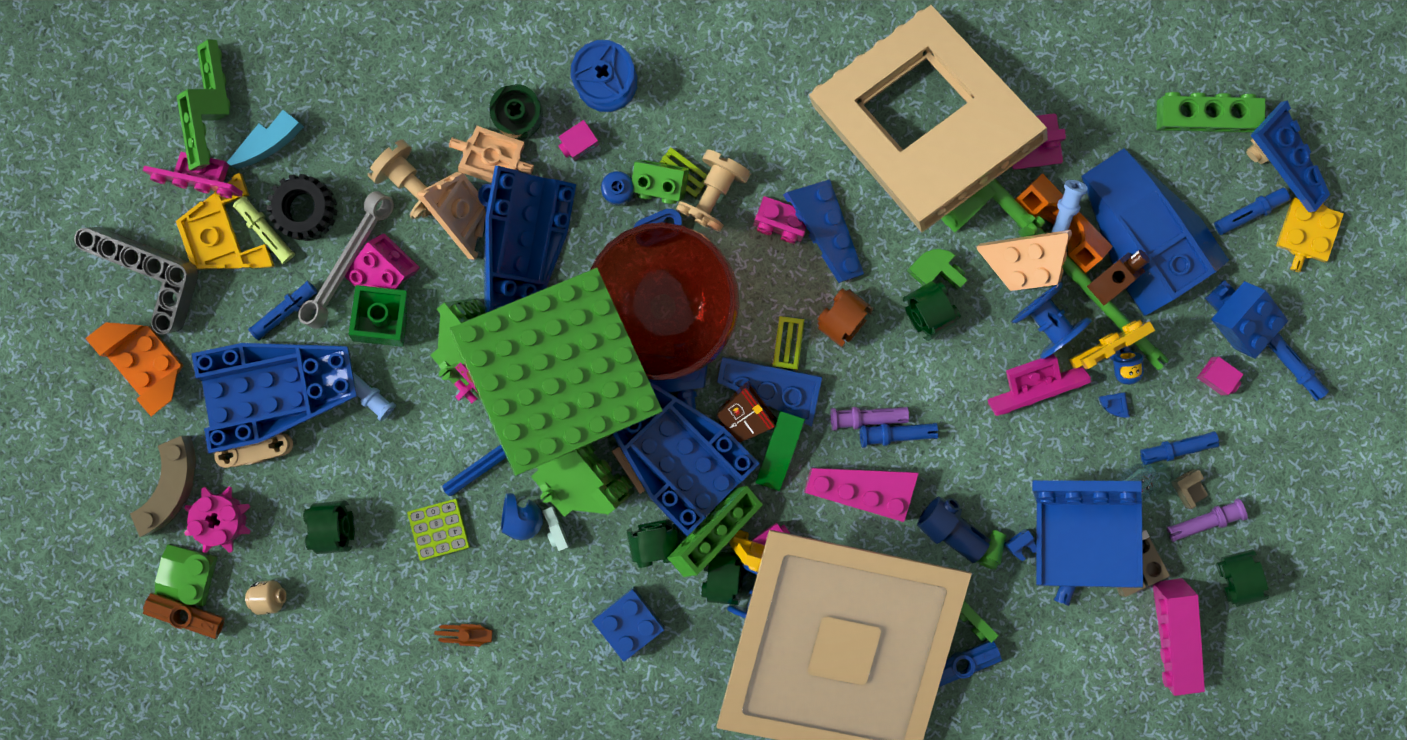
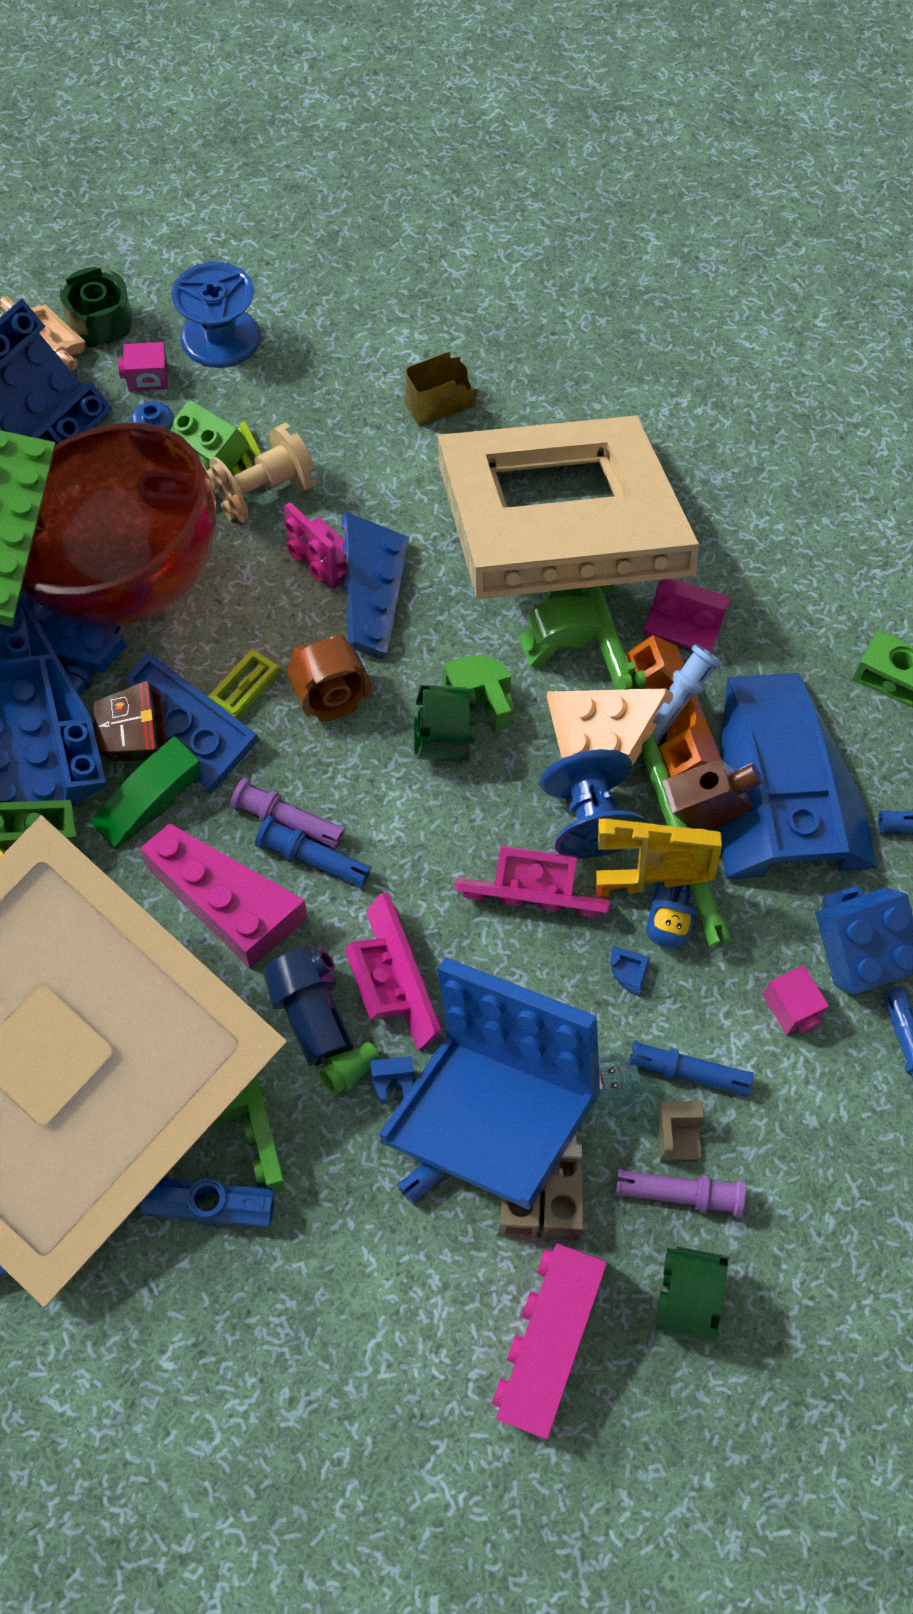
camera: 25 degrees right, 25 degrees down
none -> dark pink bracket [344,893,441,1050]
none -> pearl gold piece [405,352,478,427]

